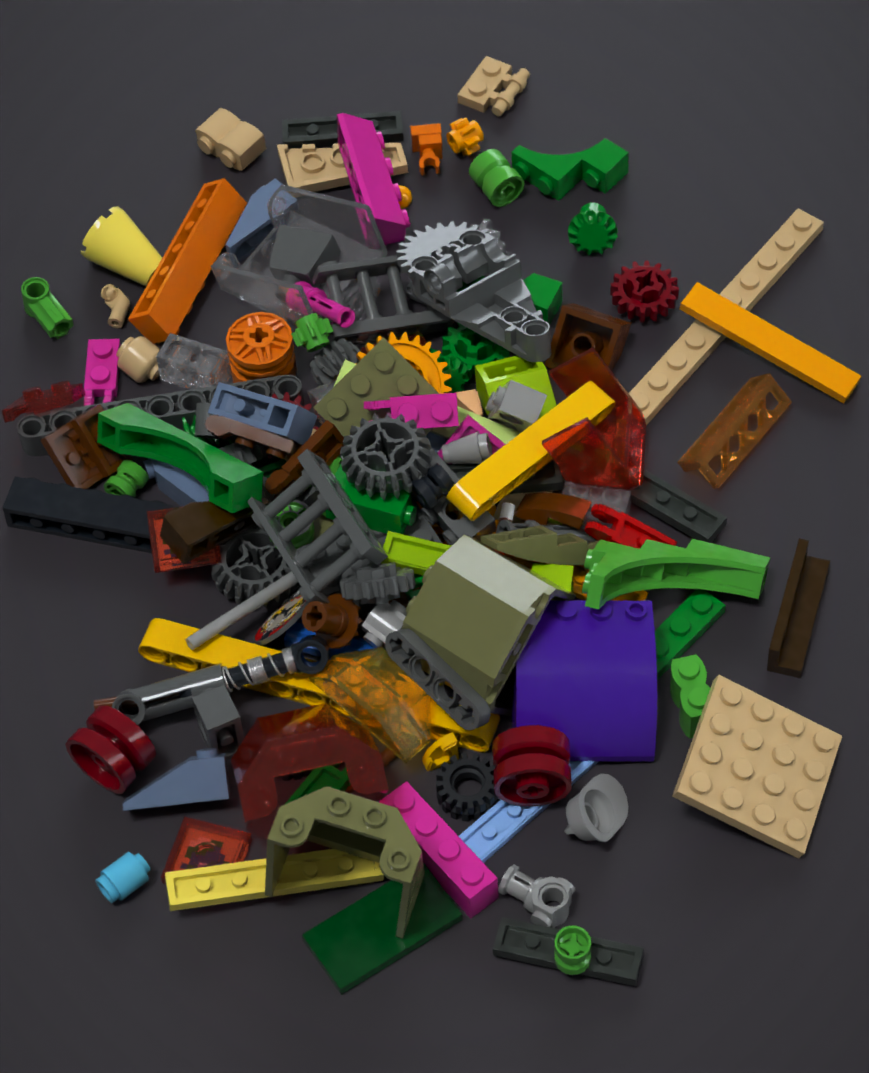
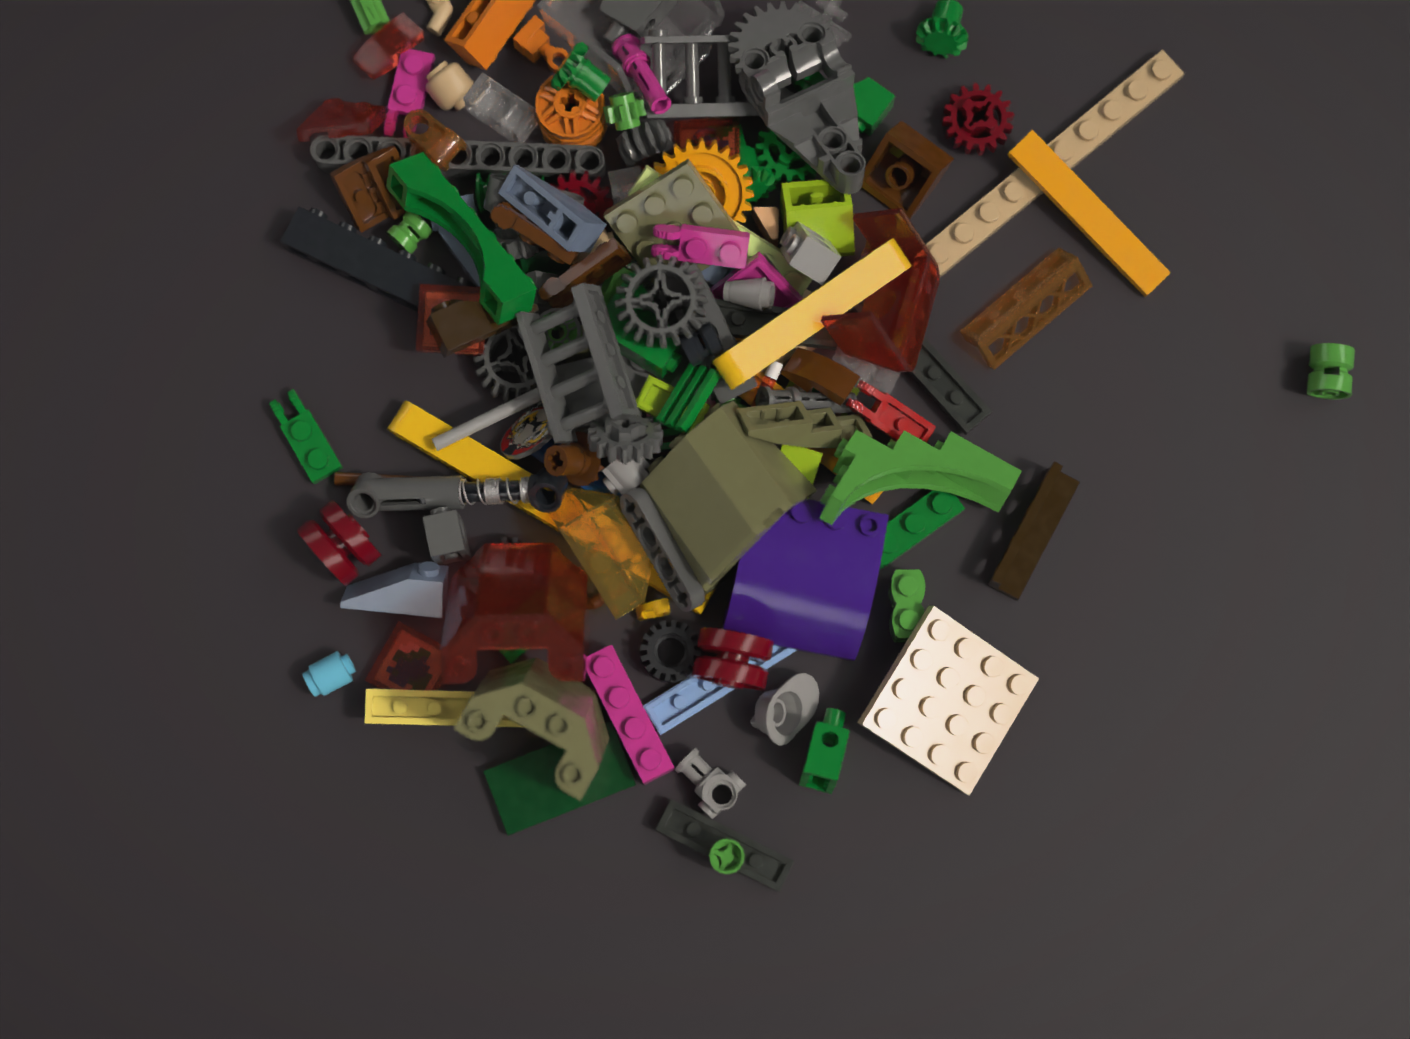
camera: 10 degrees right, 25 degrees up
none -> green hinge [269,389,343,485]
none -> clear red slope [353,13,424,80]
none -> clear orange piece [404,109,468,172]
none -> orange piece [513,15,568,73]
none -> green gear [551,42,611,102]
none -> green tile [656,363,721,433]
none -> green torso [799,708,850,794]

